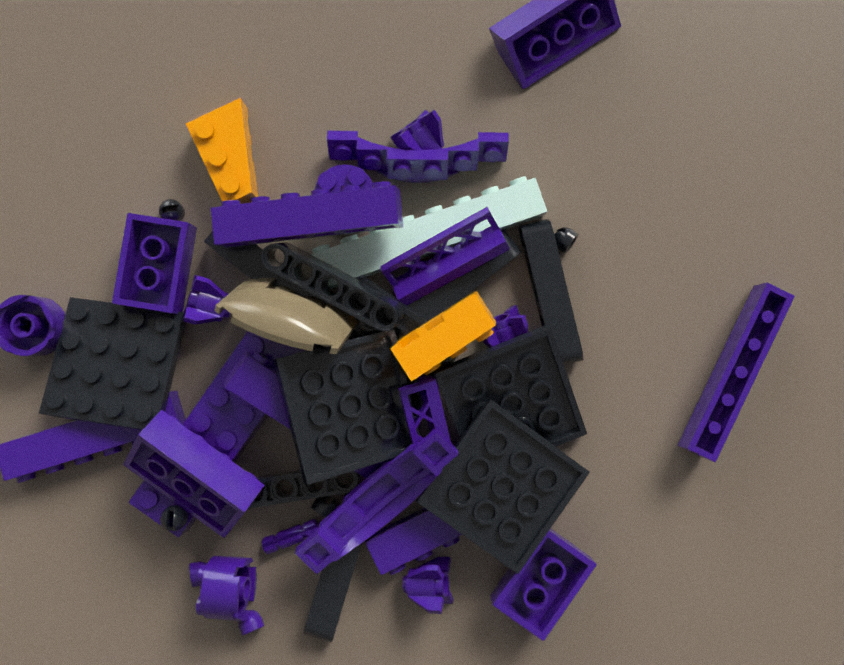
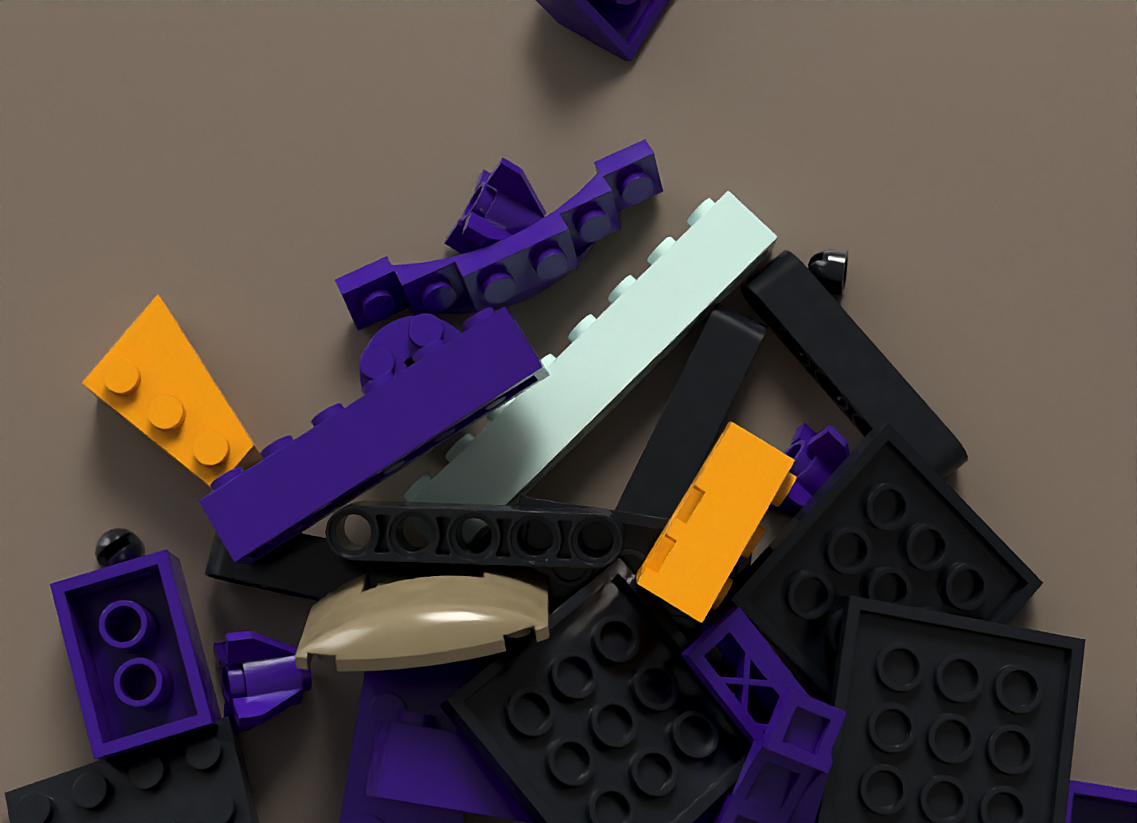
camera: 30 degrees left, 10 degrees down
dark purple fence [380,207,510,305] -> none

